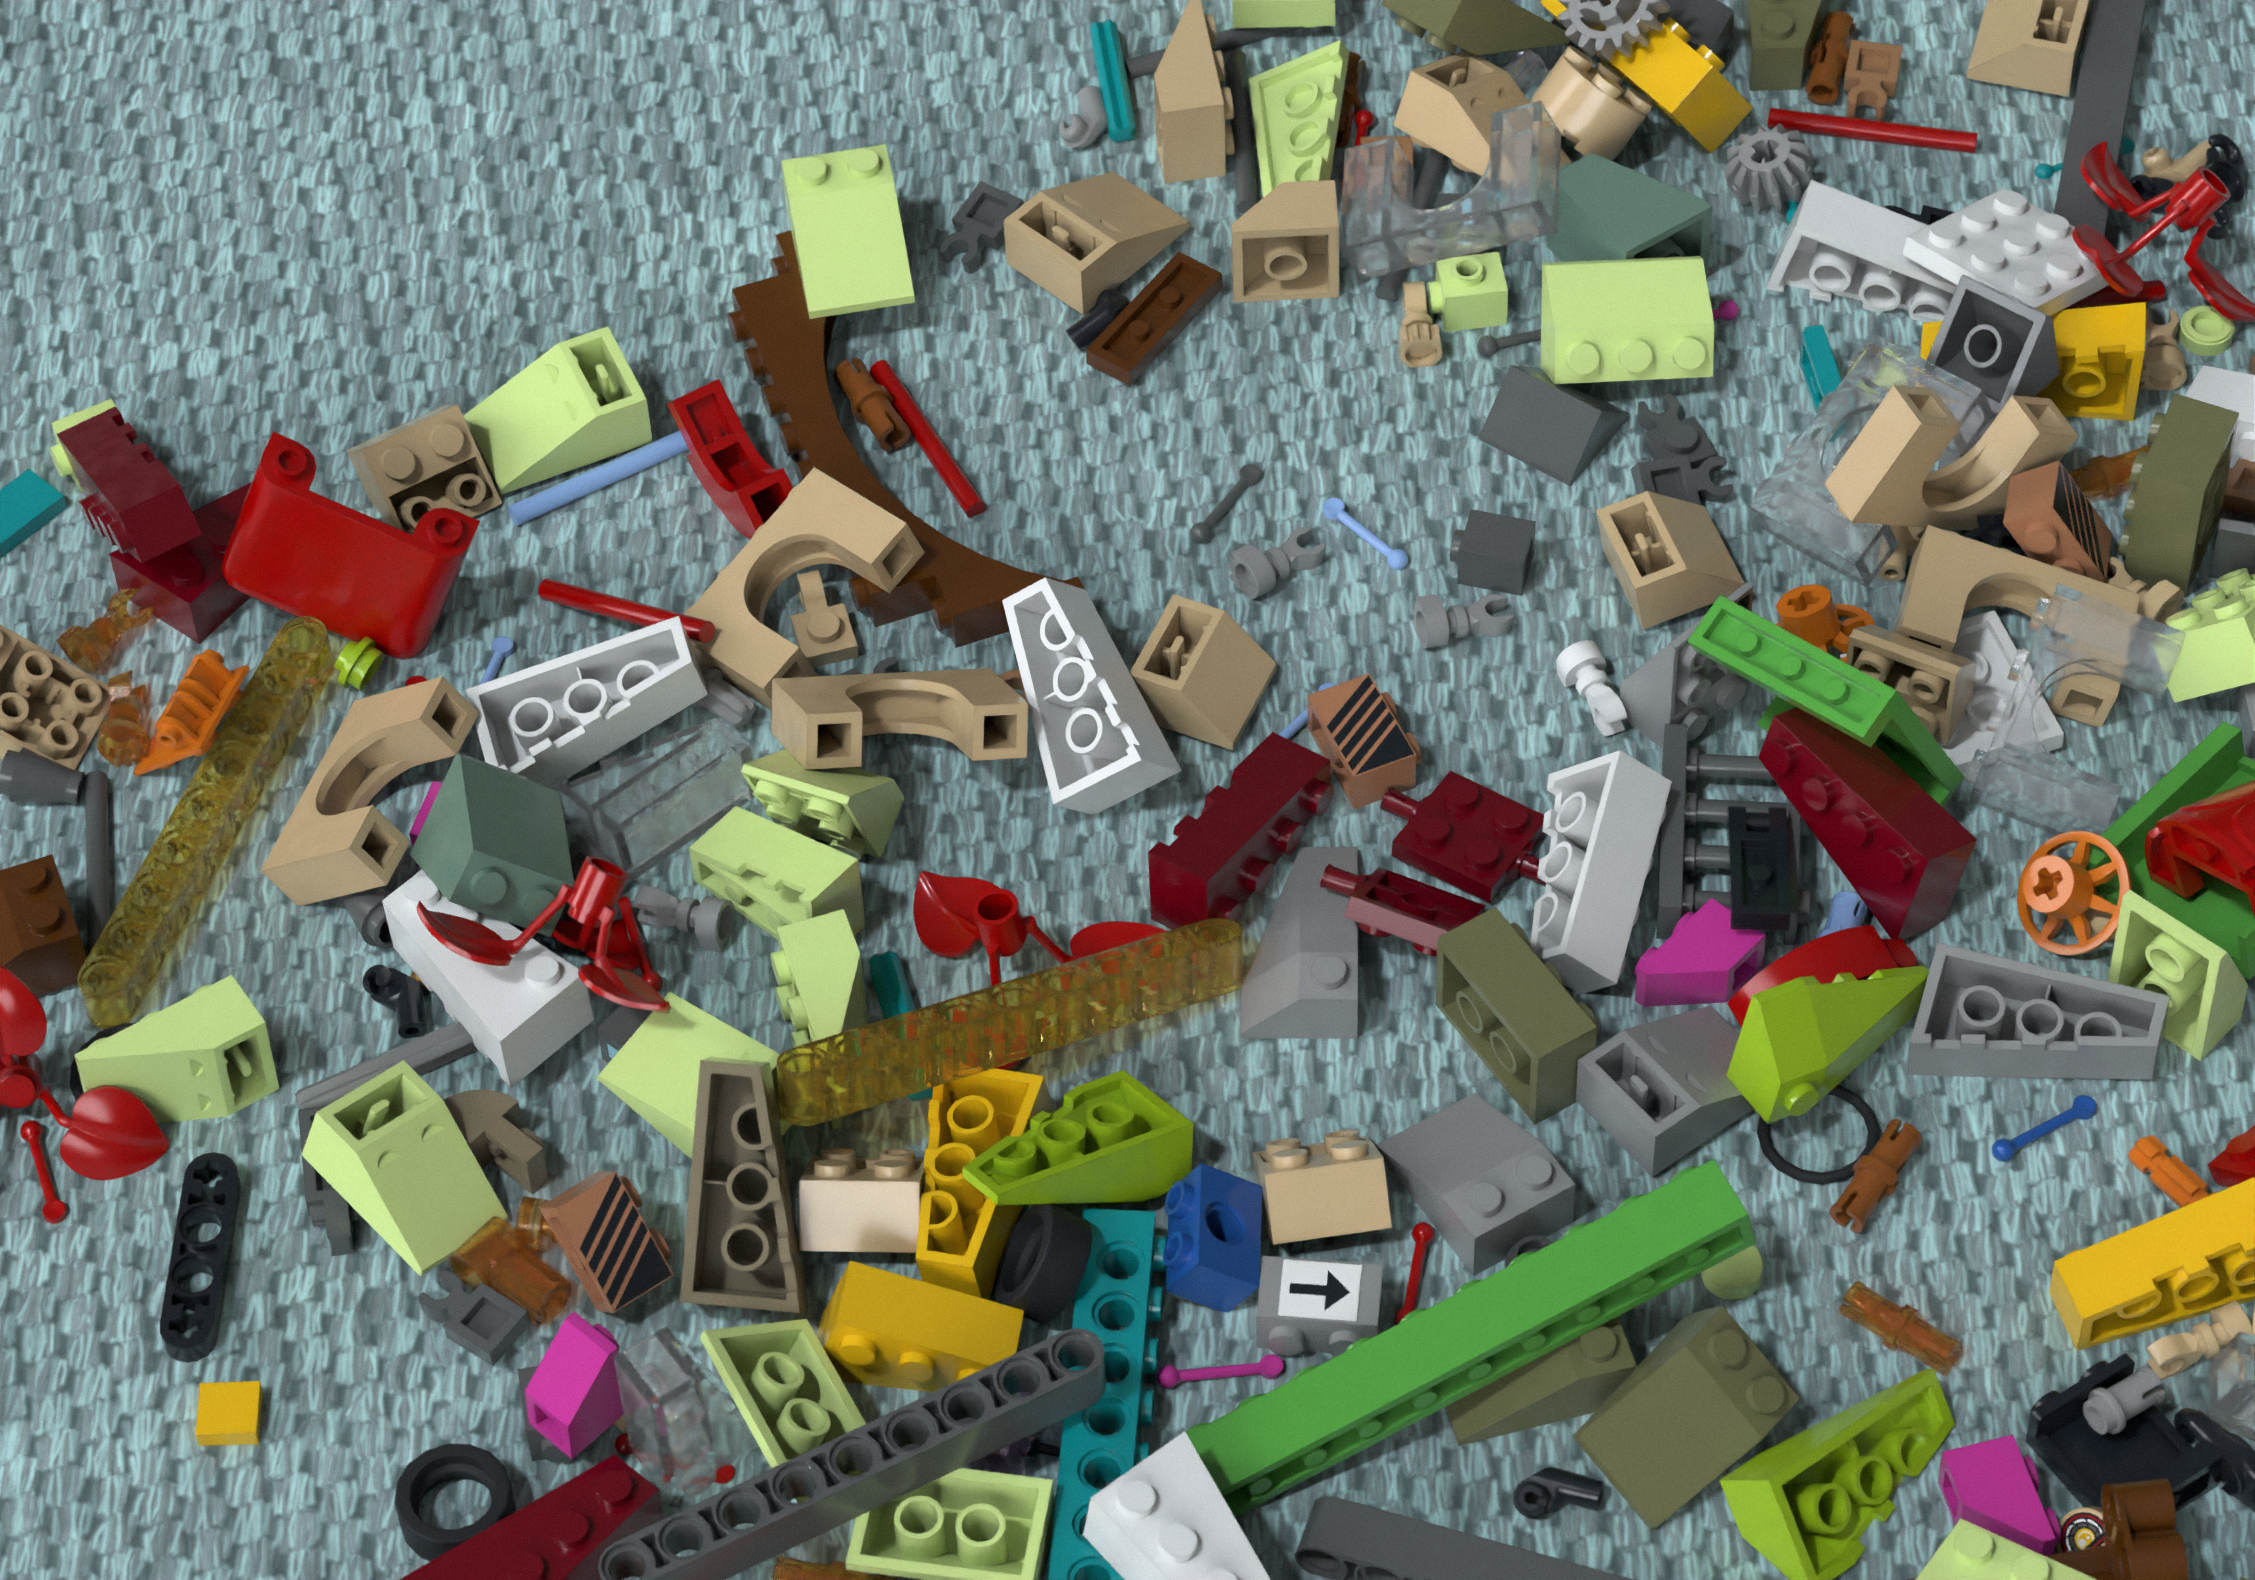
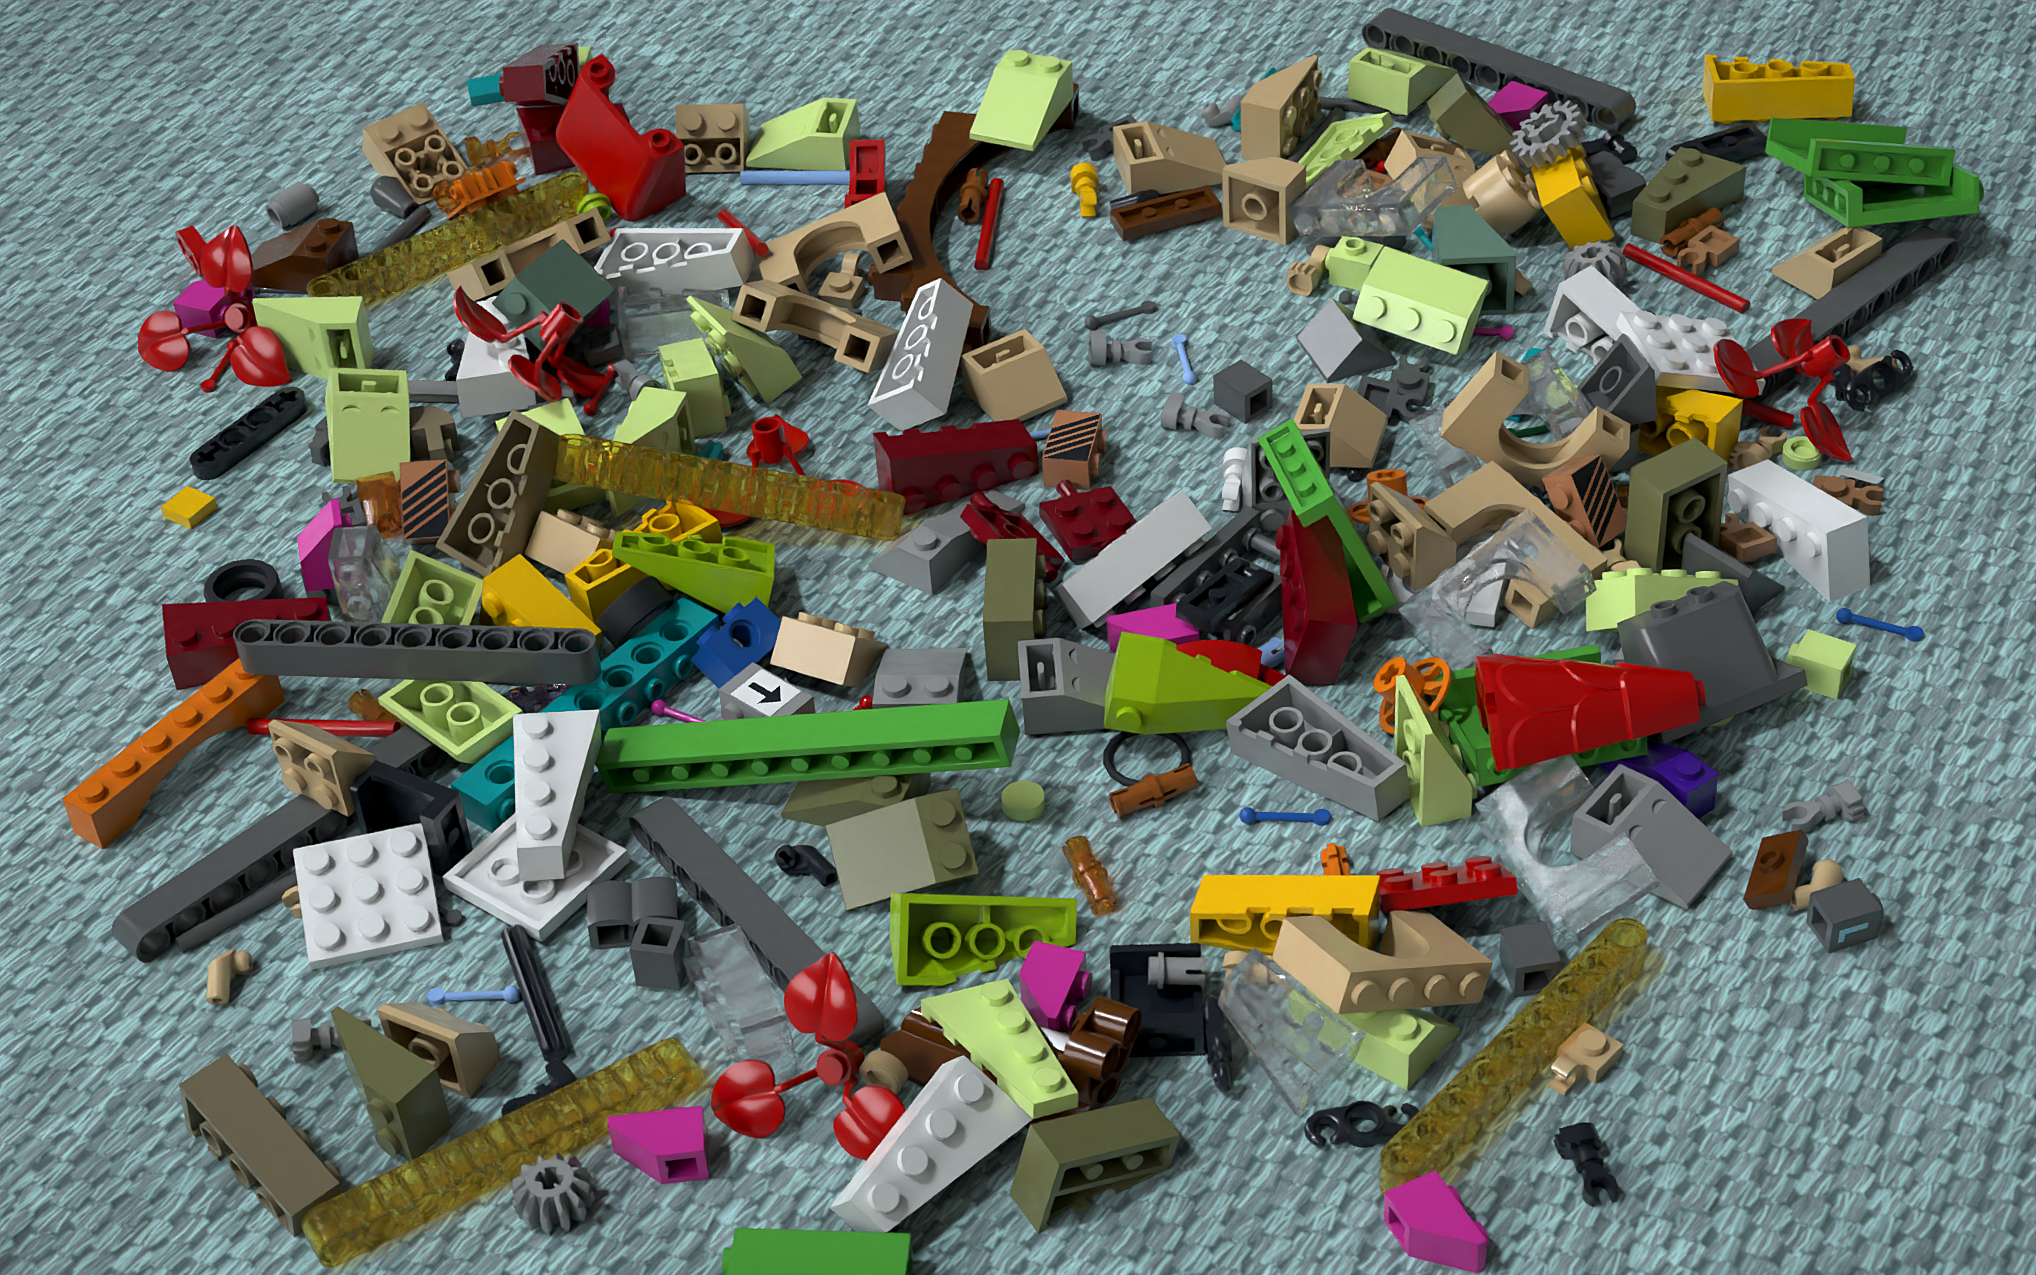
camera: 35 degrees right, 10 degrees down
none -> yellow piece [1070,162,1099,217]

